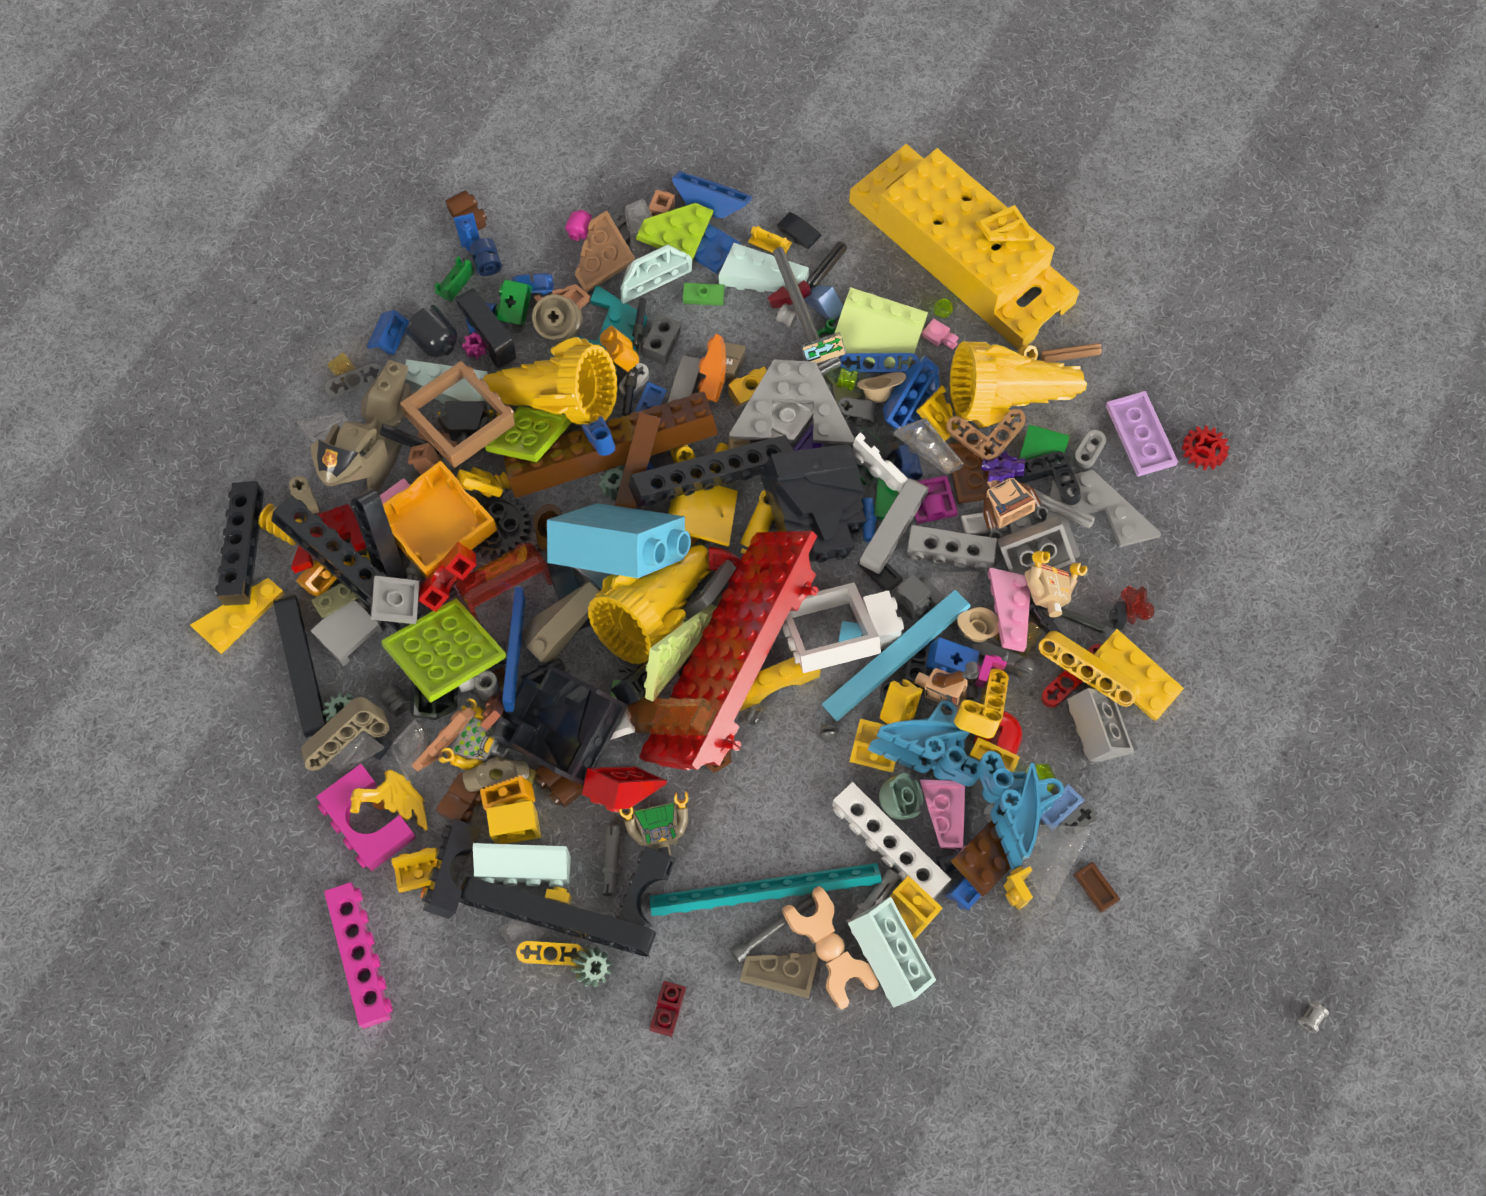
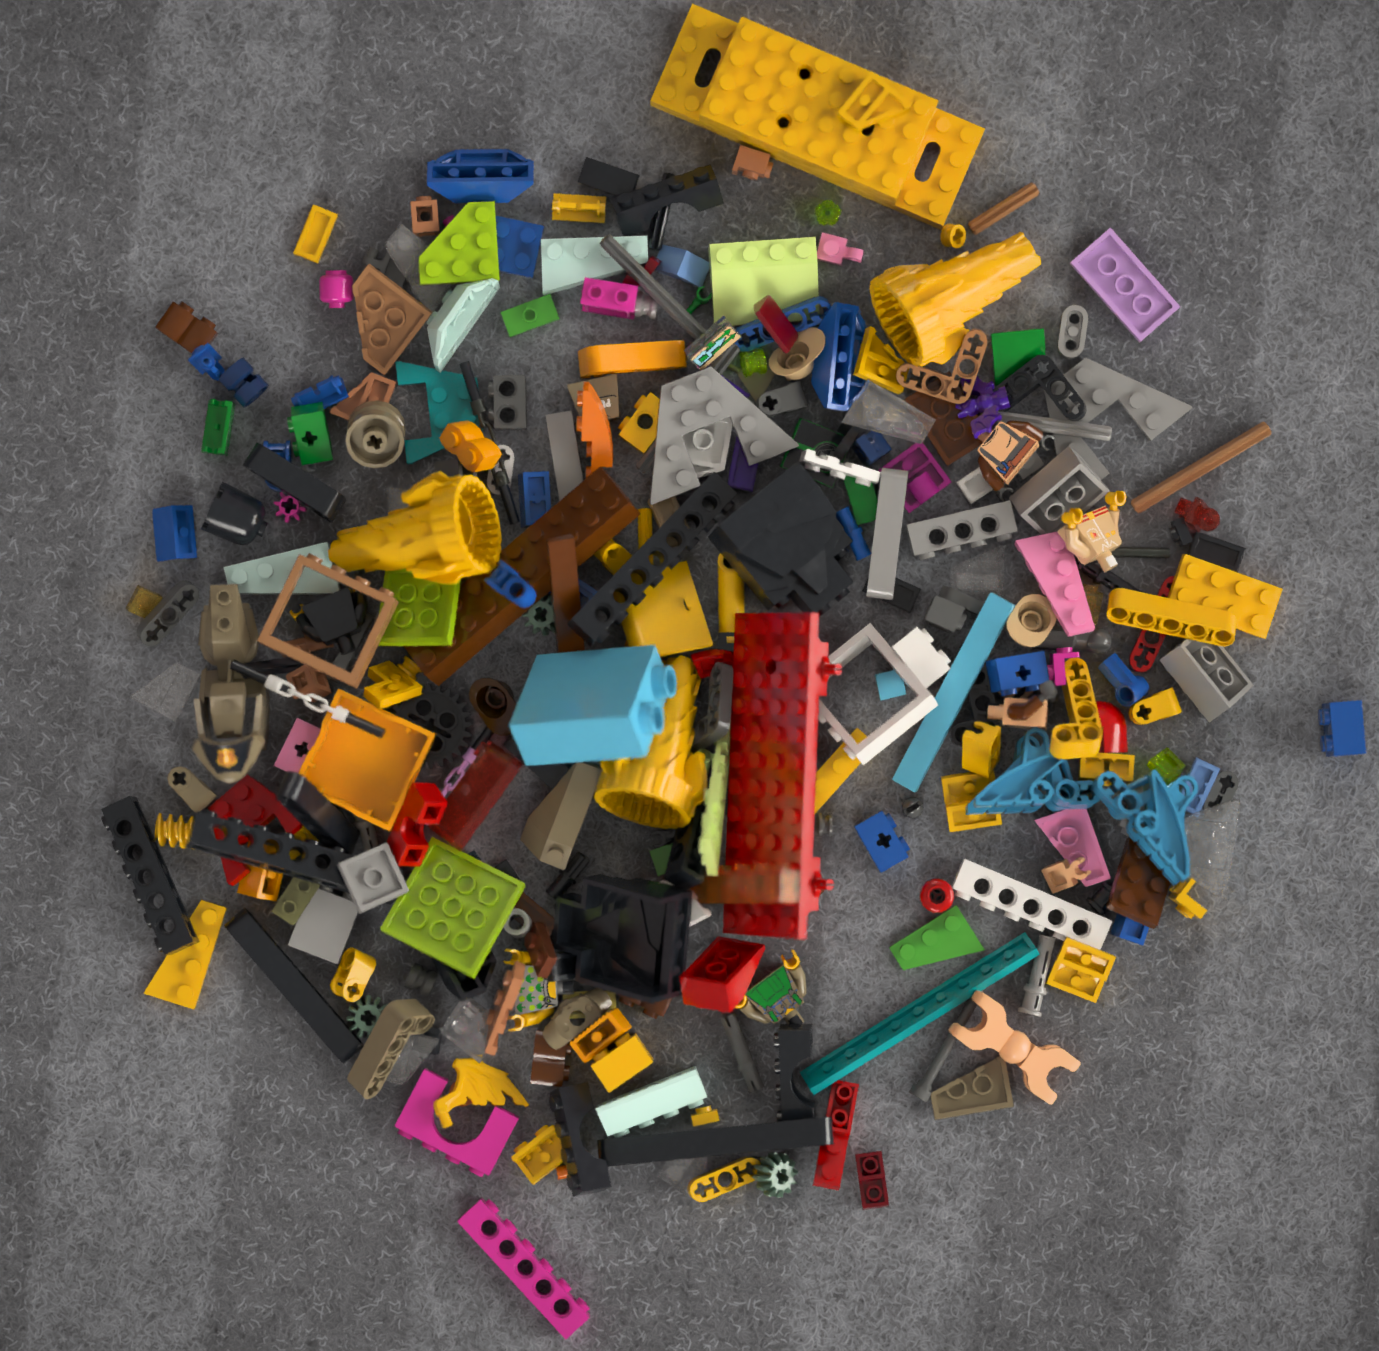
camera: 25 degrees left, 20 degrees up
blue tile [502,587,526,712] -> none
light aqua slope [848,897,936,1008] -> none
sand green cylinder [879,773,923,820] -> none
reddish brown tile [1073,861,1121,913] -> none
red gear [1182,425,1230,471] -> none
none -> piece [230,659,386,739]
none -> yellow tile [293,204,338,264]
none -> yellow piece [330,947,376,1002]
none -> light orange beam [578,340,687,378]
none -> dark pink window [580,277,638,320]
none -> black arch [611,164,724,236]
none -> nougat brick [732,145,774,180]
none -> dark red slope [753,295,799,354]
none -> red slope [813,1080,859,1191]
none -> blue brick [854,811,910,873]
none -> bright green wing [889,905,985,970]
none -> red head [919,878,954,913]
none -> light nougat plate [1041,857,1091,894]
none -> blue piece [1098,653,1149,707]
none -> yellow piece [1128,687,1182,725]
none -> medium nougat axle [1131,422,1272,513]
none -> black tile [1187,531,1246,573]
none -> blue brick [1318,700,1366,757]

